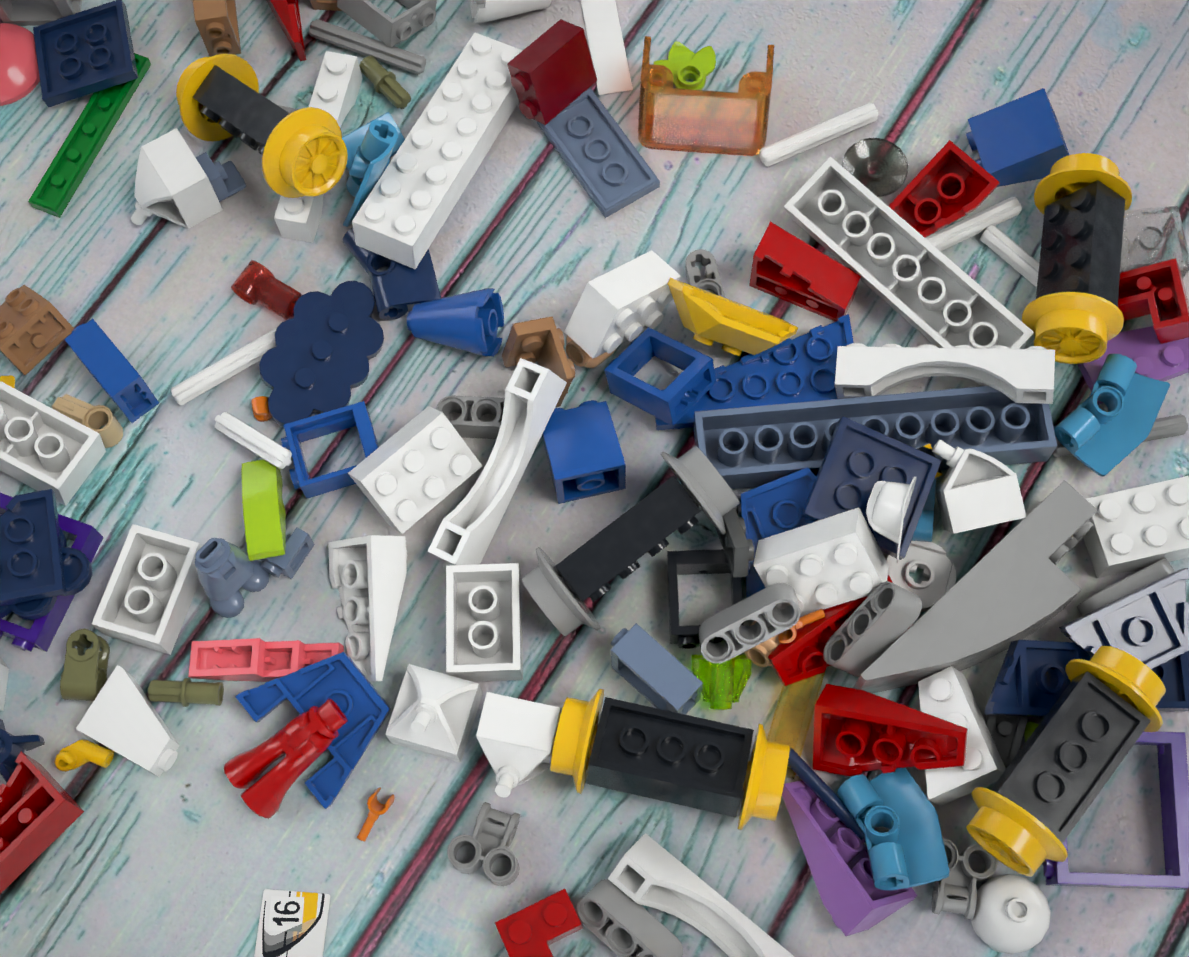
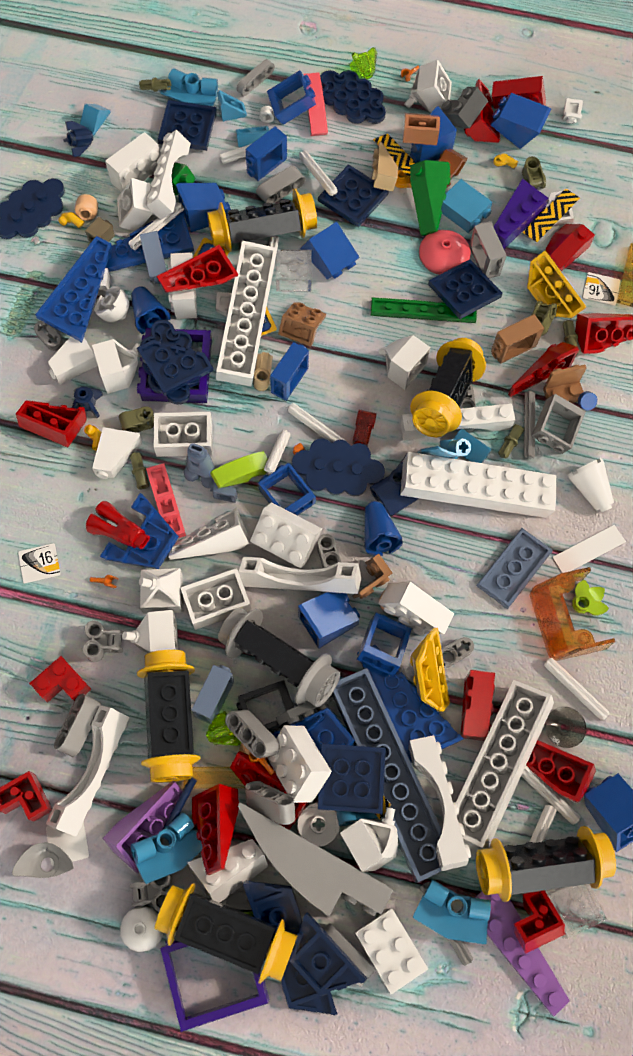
camera: 65 degrees right, 0 degrees up
sand blue bracket [195,152,246,202] -> none
dark red brick [507,19,597,125] -> none
white piece [866,476,916,563] -> none

